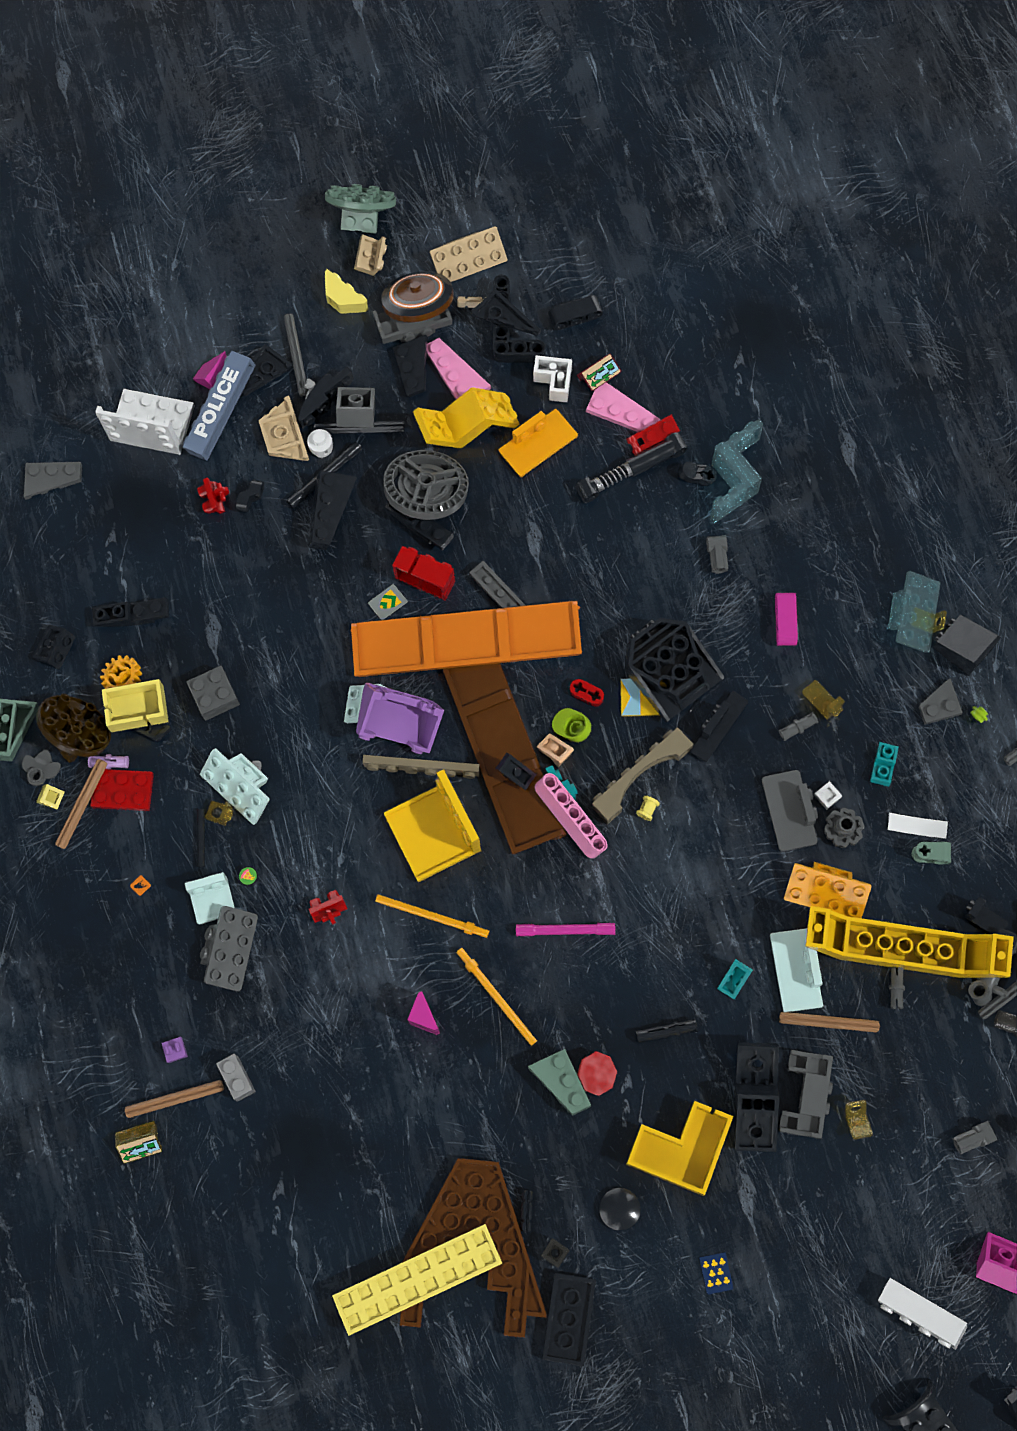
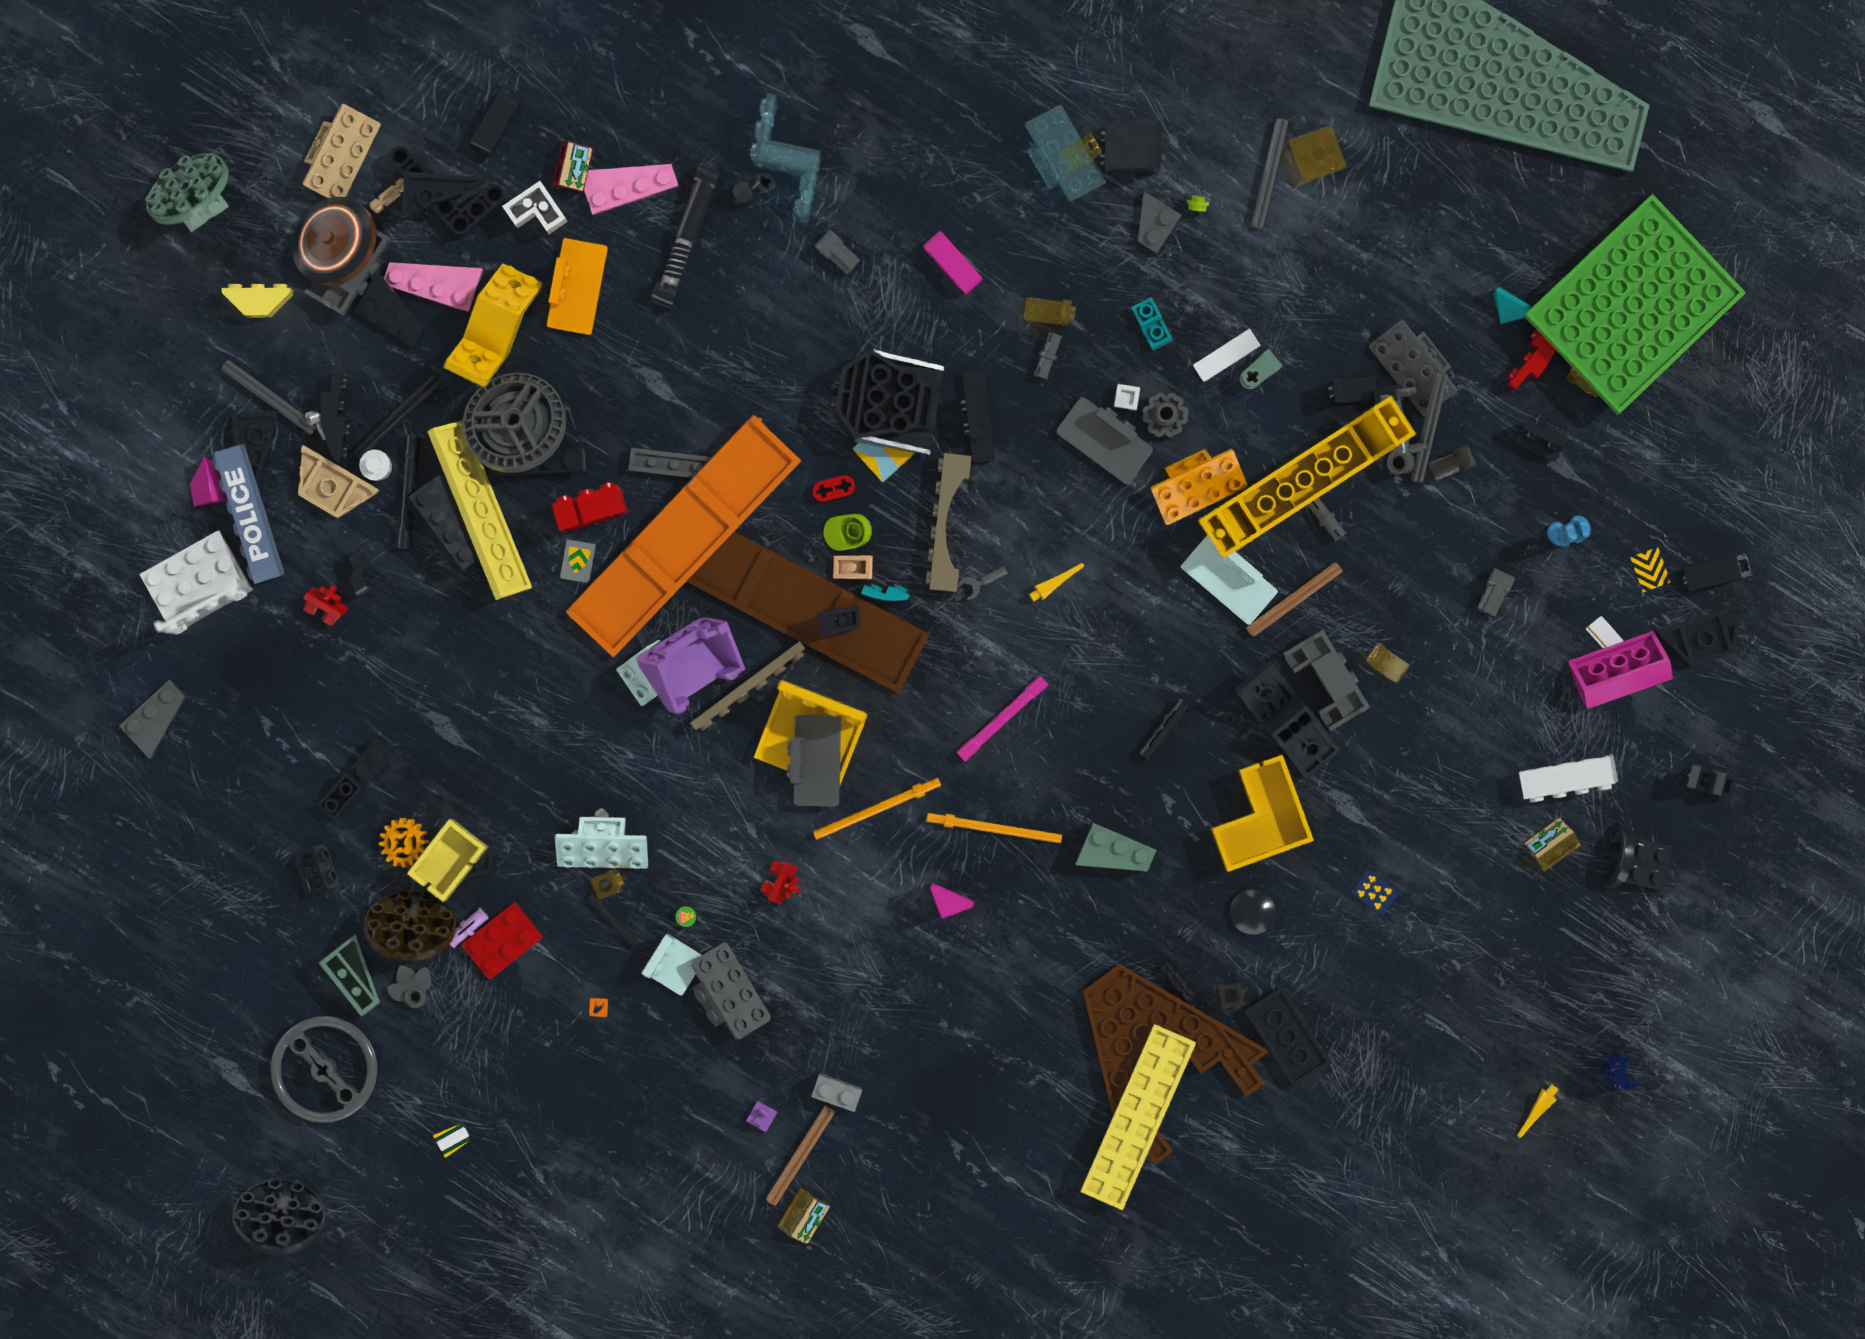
camera: 45 degrees left, 15 degrees up
light yellow slope [37,784,64,810] -> none
medium nougat axle [55,759,107,849] -> none
dark grey brick [186,666,240,721] -> none
dark grey brick [336,387,375,428] -> none
tan bracket [354,234,387,276] -> none
bright pink beam [535,773,607,858] -> none
red piece [577,1051,617,1096] -> none
red plate [626,414,680,455] -> none
light yellow bush [636,796,660,821] -> none
teal slope [717,959,752,999] -> none
none -> light yellow plate [427,420,532,600]
none -> dark grey bracket [787,715,841,807]
none -> dark grey piece [957,566,1008,600]
none -> yellow piece [1029,563,1084,602]
none -> panel [1524,817,1581,872]

